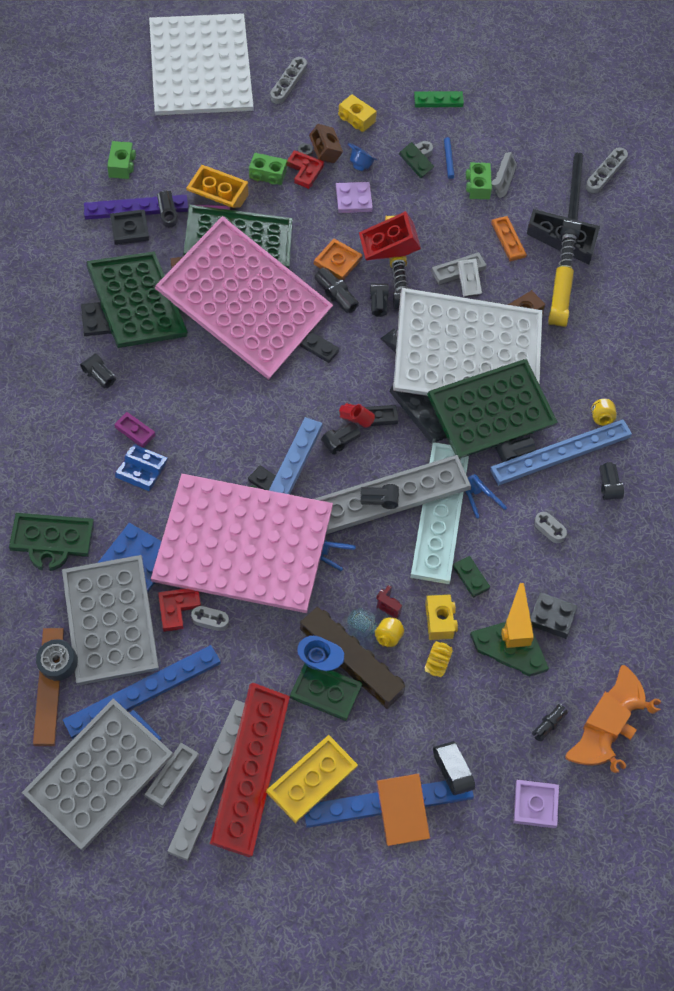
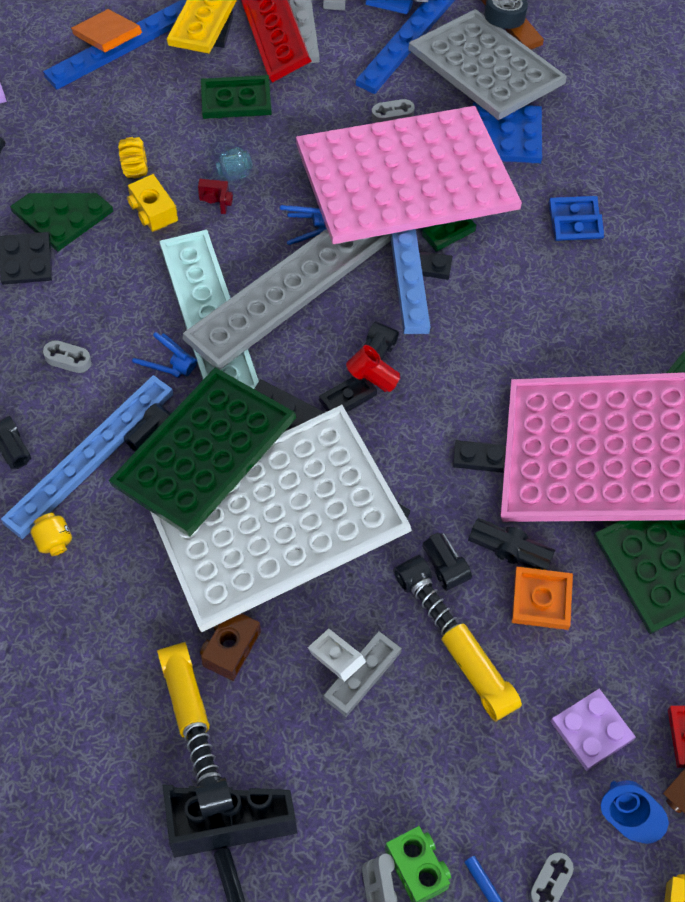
camera: 155 degrees right, 0 degrees up
dark green plate [9,513,94,571] -> none
magenta plate [114,412,156,448] -> none
red plate [158,589,201,632] -> none
blue piece [298,636,344,671] -> none
dark brown brick [300,606,405,709] -> none
red slope [359,211,421,261] -> none
black piece [360,484,399,509] -> none
yellow head [375,617,404,647] -> none
dark green plate [399,142,434,178] -> none
beam [433,741,475,796] -> none
dark green plate [453,556,490,598] -> none
orange tile [491,216,527,261] -> none
light orange slope [501,583,534,648] -> none

